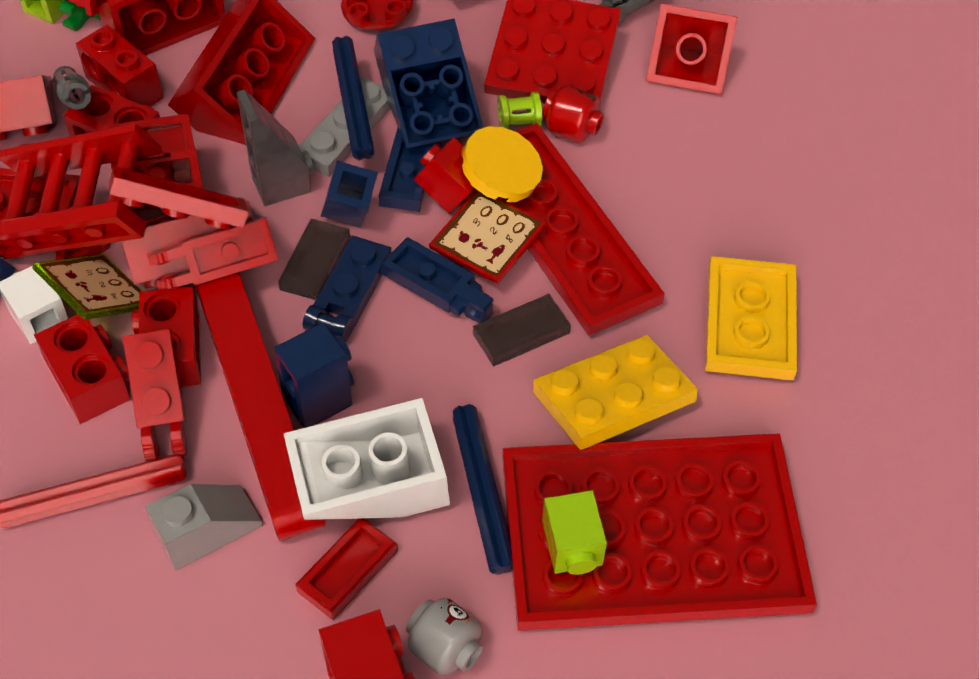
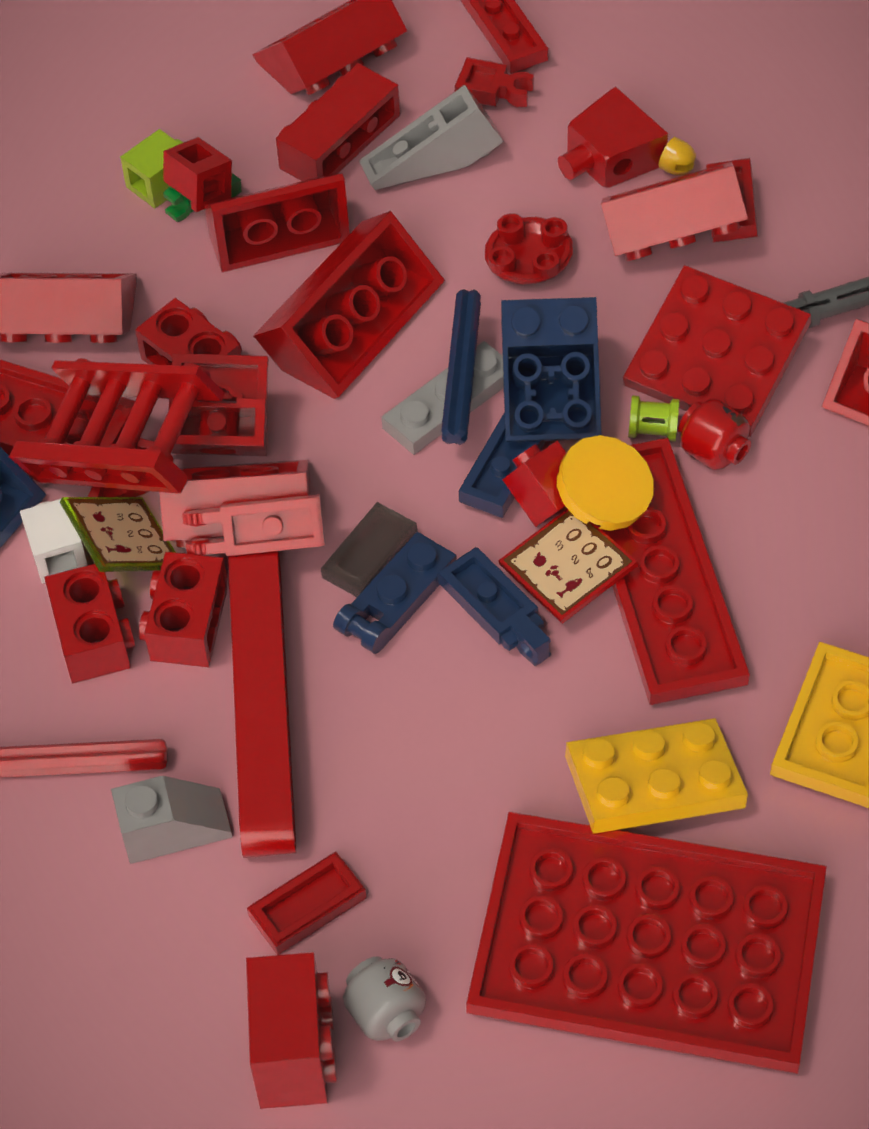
camera: 20 degrees right, 0 degrees up
dark grey pin [53,66,91,110] -> none
red brick [75,24,164,106] -> none
plate [109,166,249,230] -> none
red hinge [122,329,187,462] -> none
flat silver slope [237,90,314,206] -> none
dark blue brick [274,323,354,428] -> none
white slope [283,398,450,520] -> none
dark blue brick [321,160,378,228] -> none
dark blue axle [453,404,512,575] -> none
clear smoke tile [473,294,571,367] -> none
lime brick [542,490,607,575] -> none

